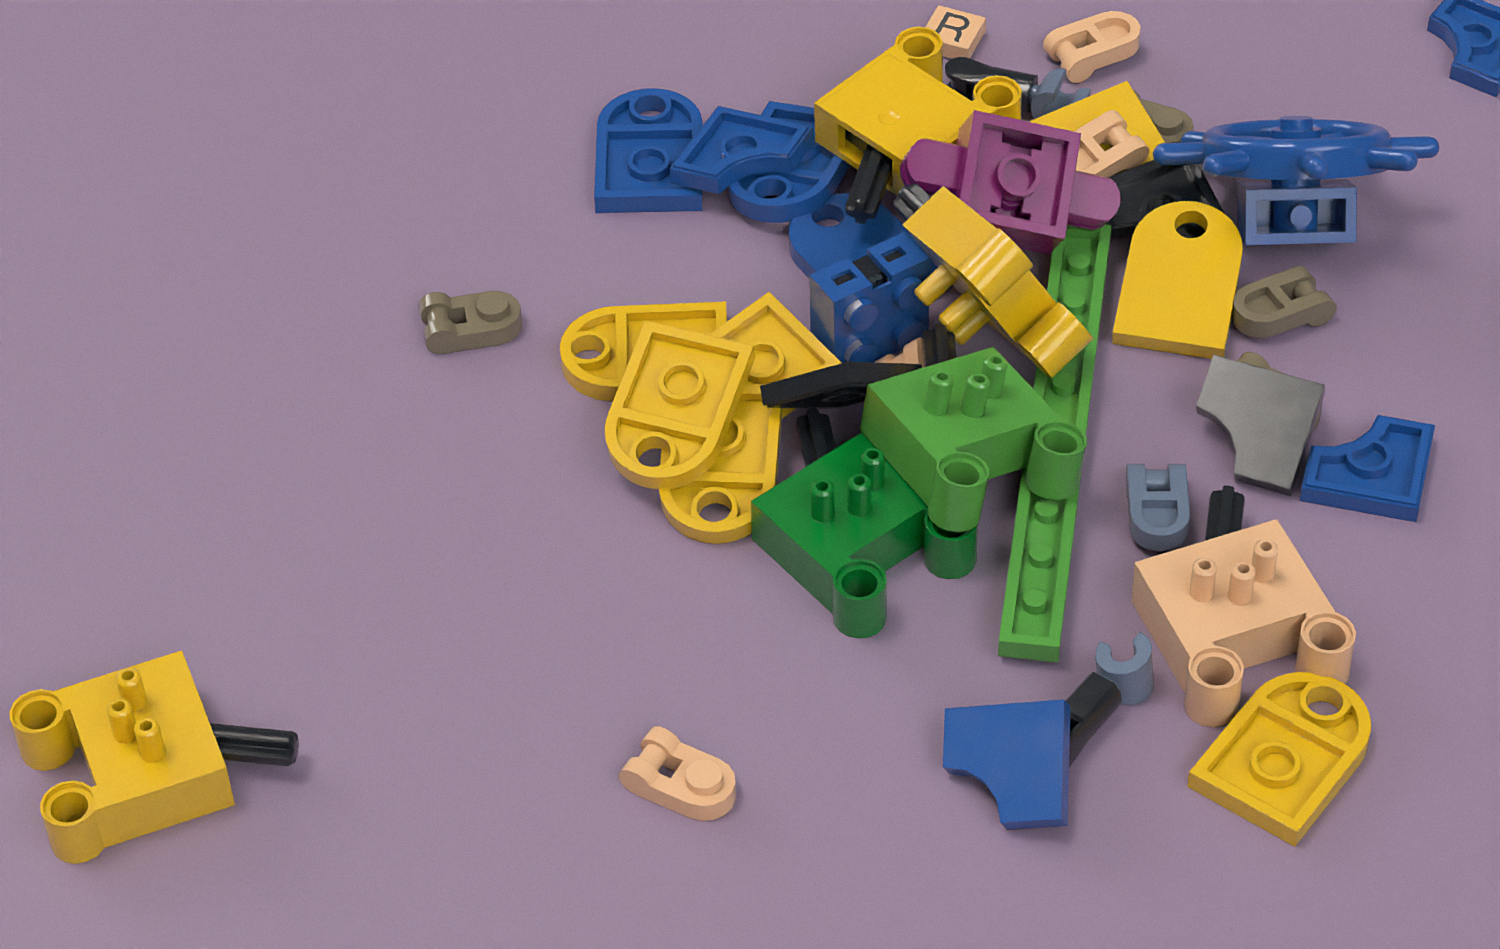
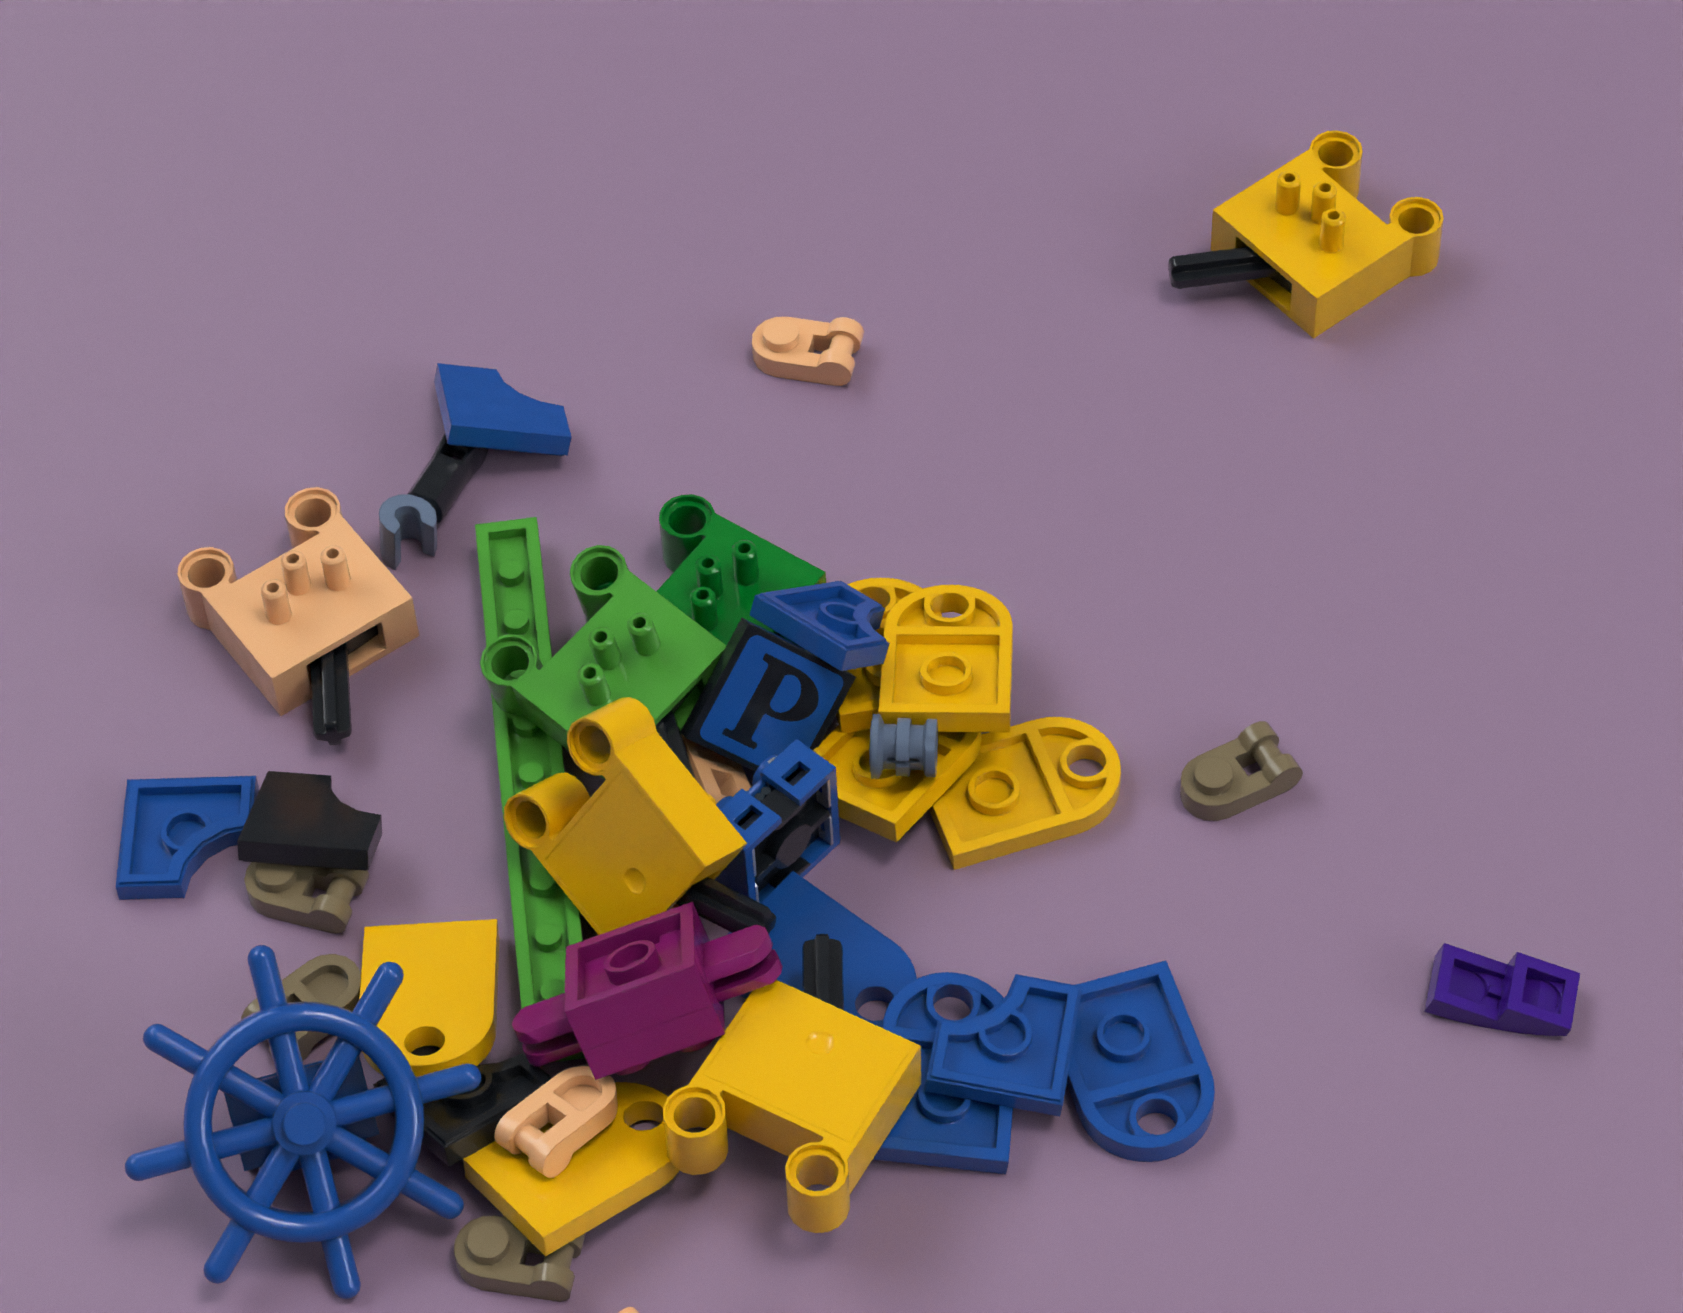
camera: 165 degrees right, 5 degrees up
piece [945,57,1091,119] -> none
sand blue plate [1126,464,1190,551] -> none
yellow tile [1187,672,1371,847] -> none
none -> blue tile [750,581,890,671]
none -> sand blue bush [869,714,938,779]
none -> dark purple slope [1424,943,1580,1036]

